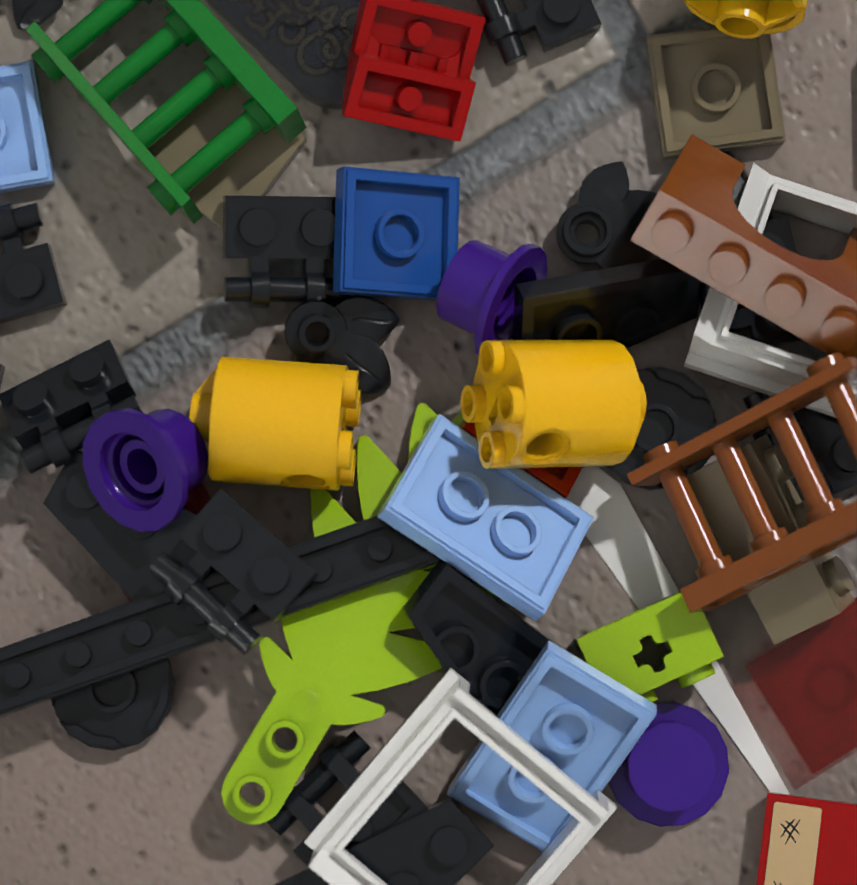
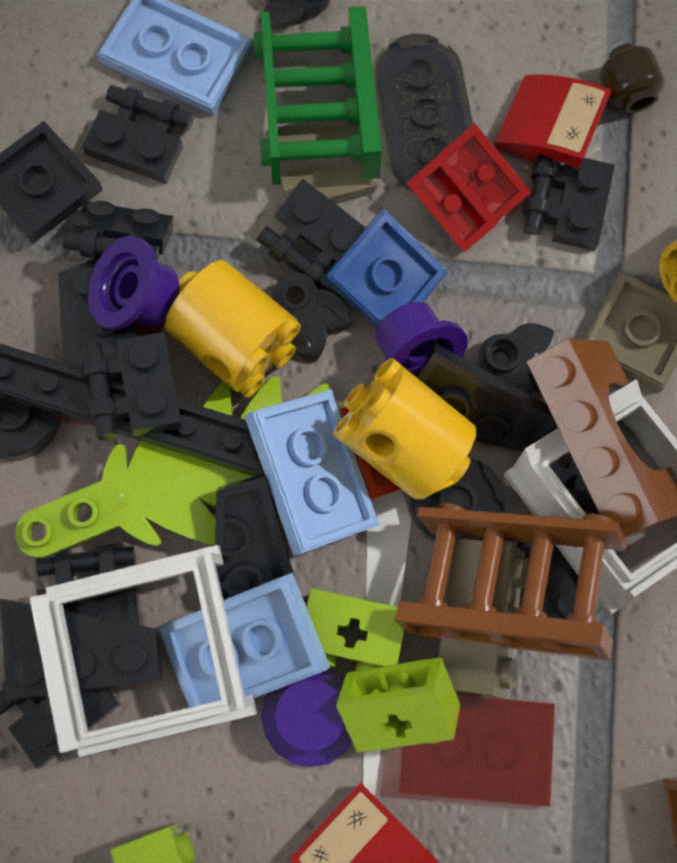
camera: 30 degrees right, 10 degrees down
none -> lime brick [336,657,460,753]

